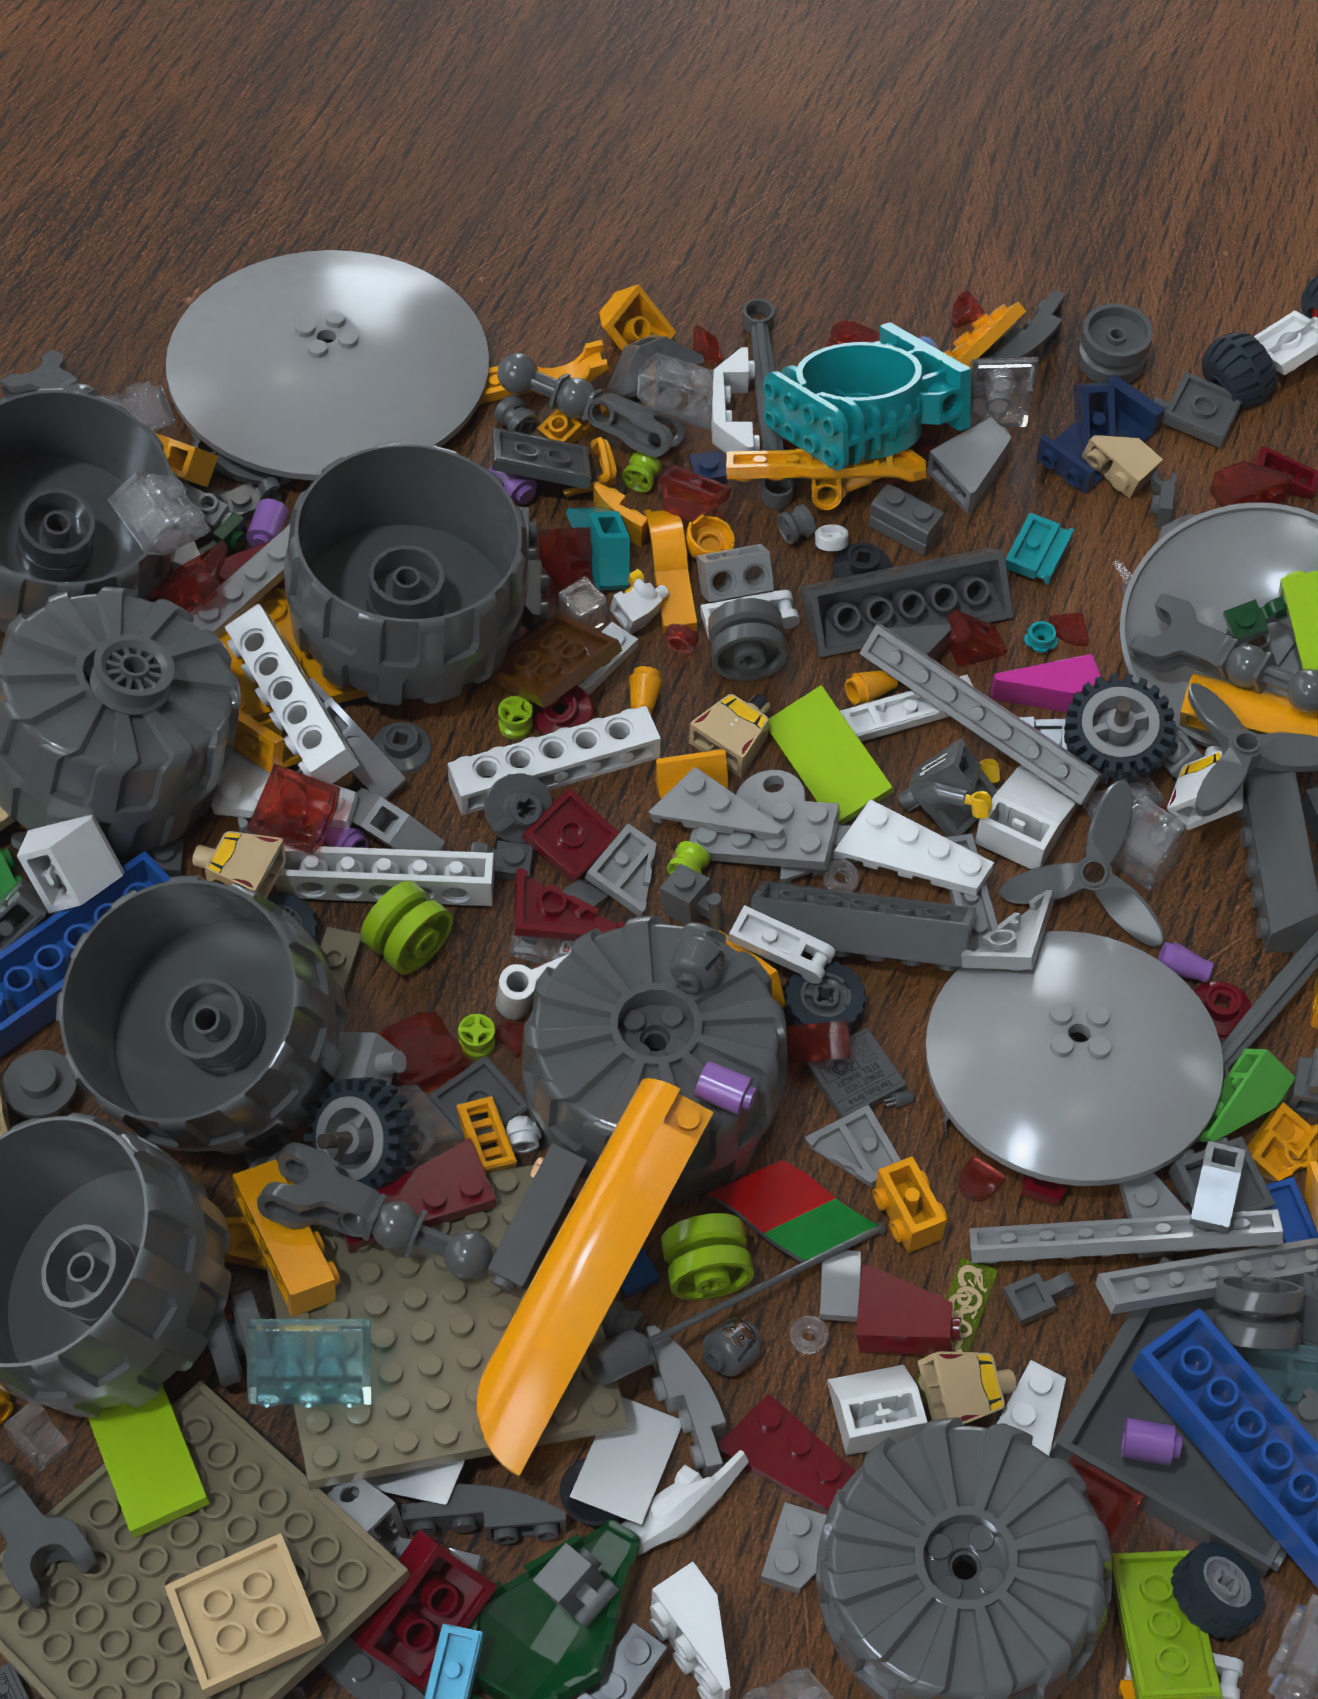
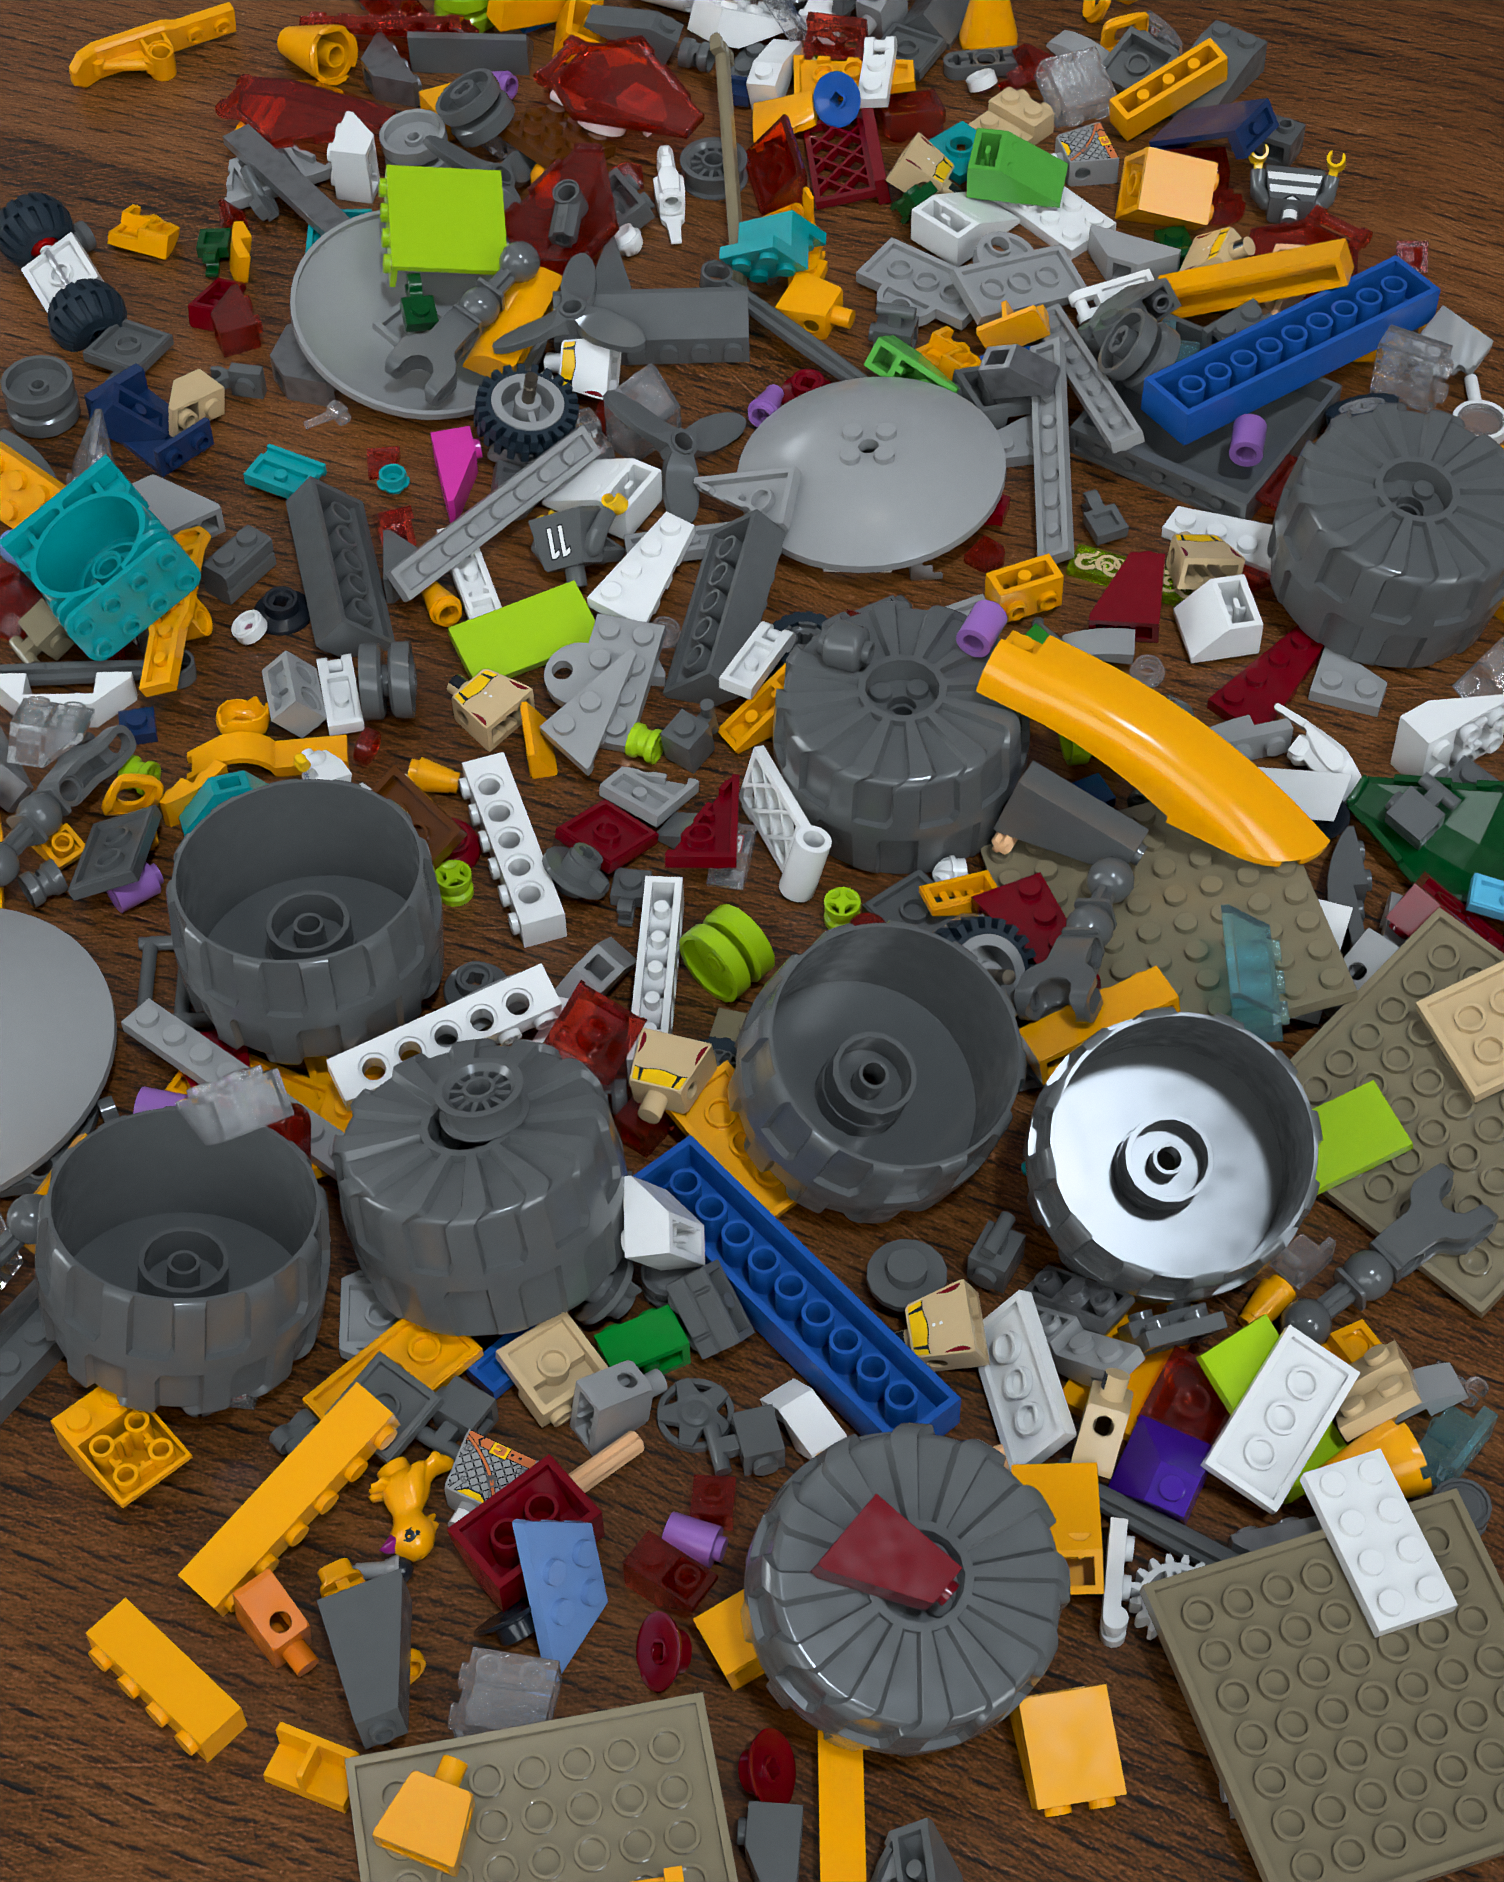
camera: 85 degrees left, 5 degrees down
clear red tile [495,1021,525,1059] -> none
clear red slope [658,464,732,522] -> none
dark grey wheel [776,504,816,545] -> none

